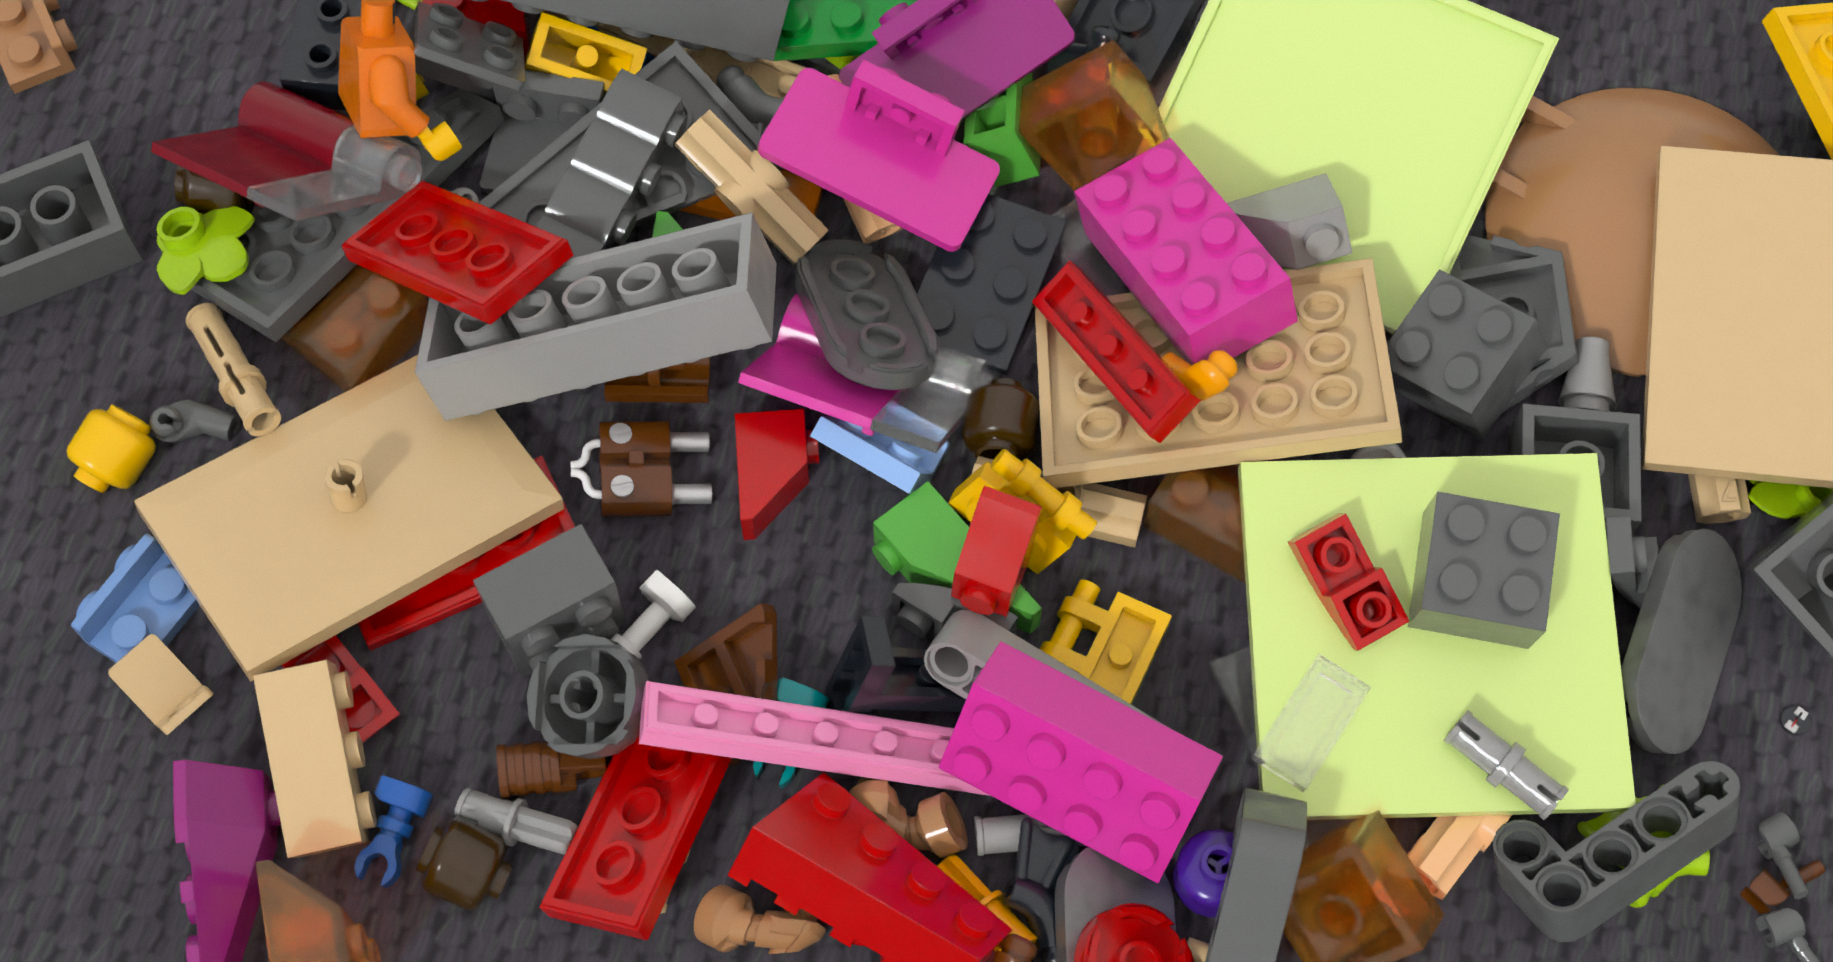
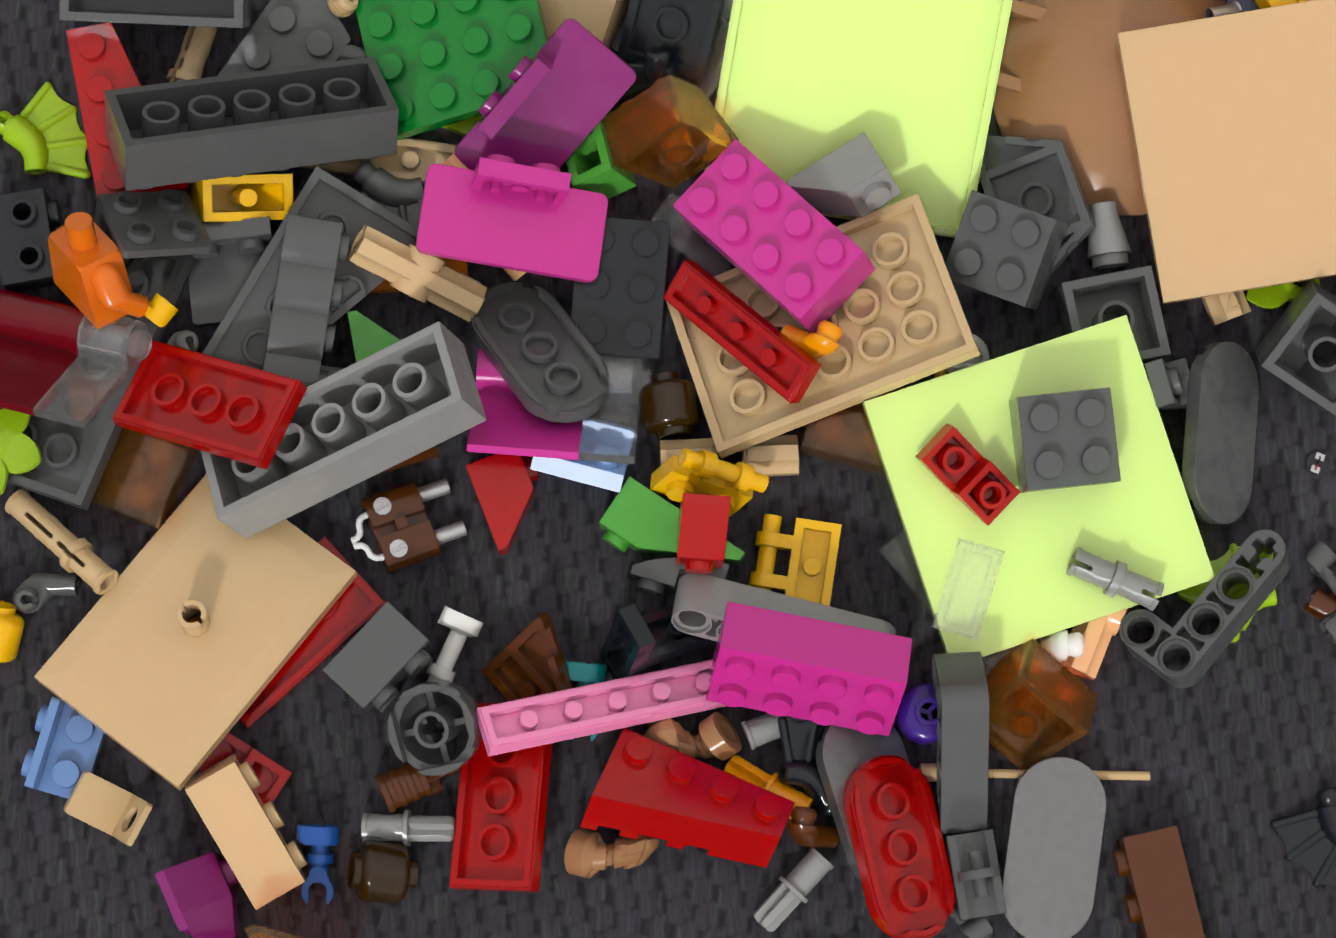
camera: 20 degrees left, 15 degrees up
none -> white arm [1040,630,1084,662]

